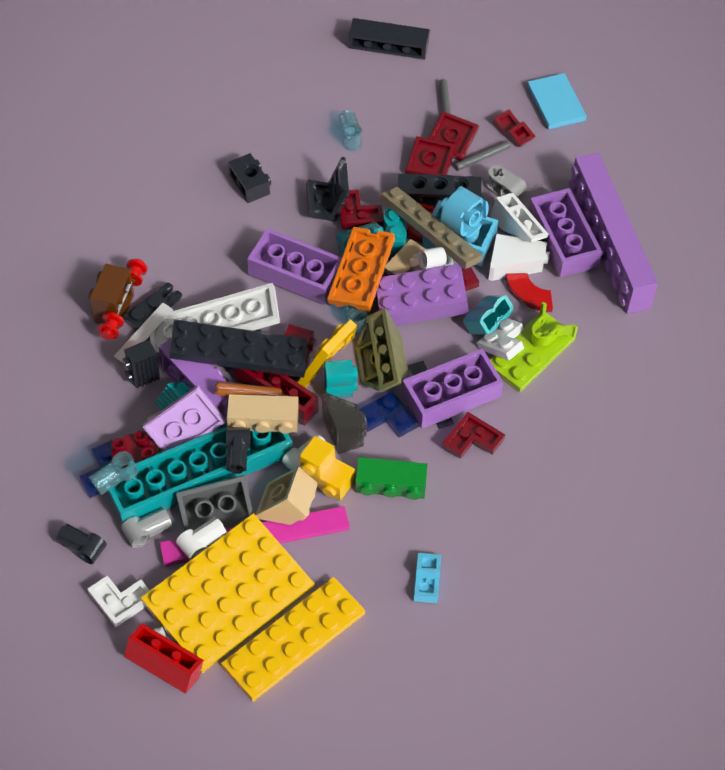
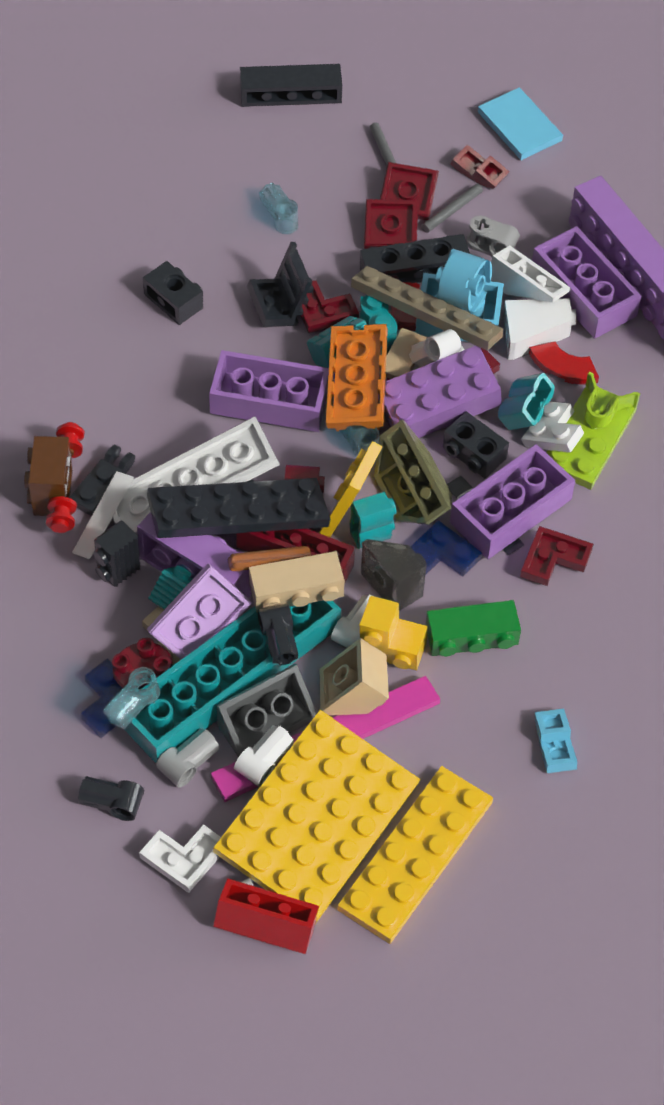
camera: 15 degrees left, 0 degrees up
none -> black brick [443,411,509,478]

